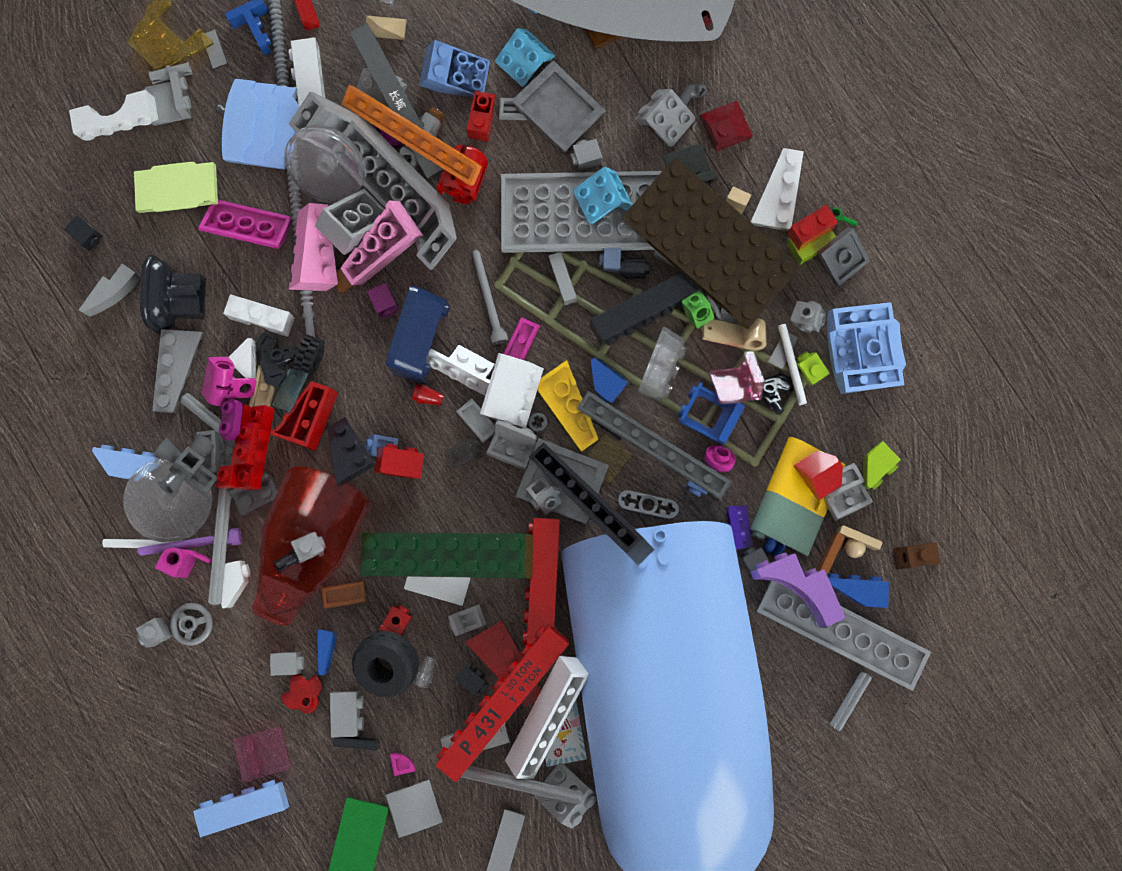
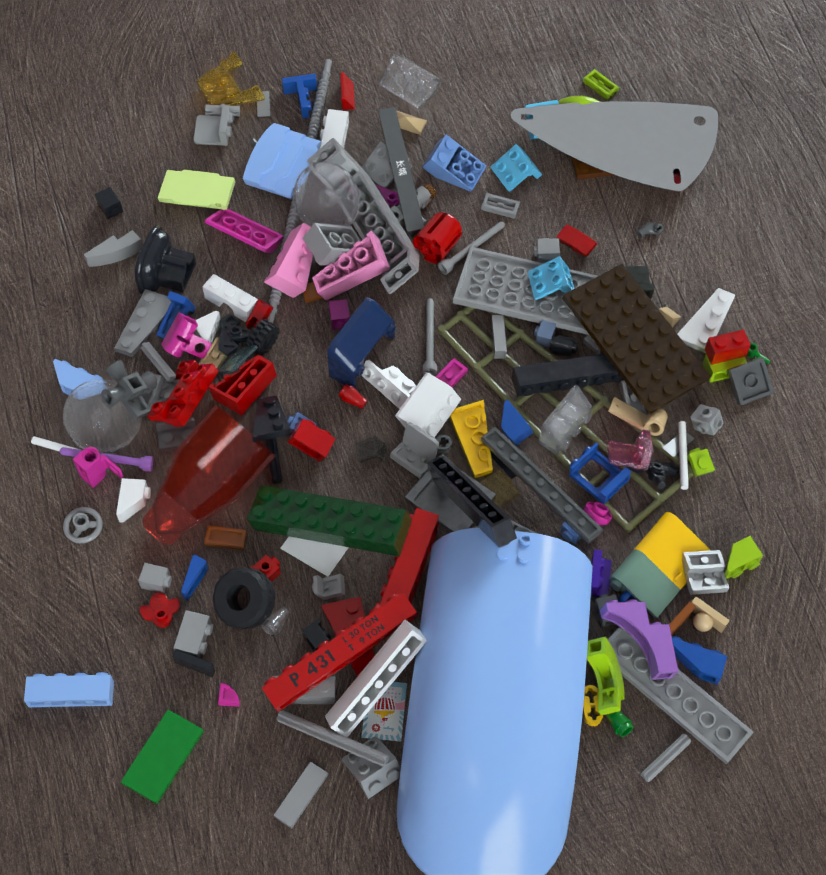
camera: 10 degrees right, 20 degrees down
white arch [69,90,159,140] -> none
light grey brick [136,617,173,647] -> none
light grey axle [208,488,232,605] -> none
magenta plate [219,398,243,441] -> none
clear pink bracket [233,726,291,783] -> none
black pin [273,548,300,573] -> none
light grey bracket [291,532,326,563] -> none
orange plate [341,86,482,185] -> none
light grey slope [385,780,443,838] -> none
light grey tile [456,398,495,444] -> none
red slope [467,91,495,142] -> none
flat silver piece [511,61,606,153] -> none
light grey brick [526,476,563,515] -> none
light grey bracket [635,89,695,147] -> none
bright green brick [681,290,715,329] -> none
dark red slope [700,100,753,152] -> none
red slope [794,451,843,501] -> none
light blue slope [827,302,906,394] -> none
reddish brown torso [893,542,941,569] -> none
none -> blue bracket [156,291,196,339]
none -> red piece [246,299,274,329]
none -> black axle [266,438,283,484]
none -> light grey piece [438,221,505,275]
none -> red slope [556,224,597,257]
none -> yellow beam [583,685,603,726]
none -> lime arch [587,636,625,715]
none -> green cone [606,711,634,737]

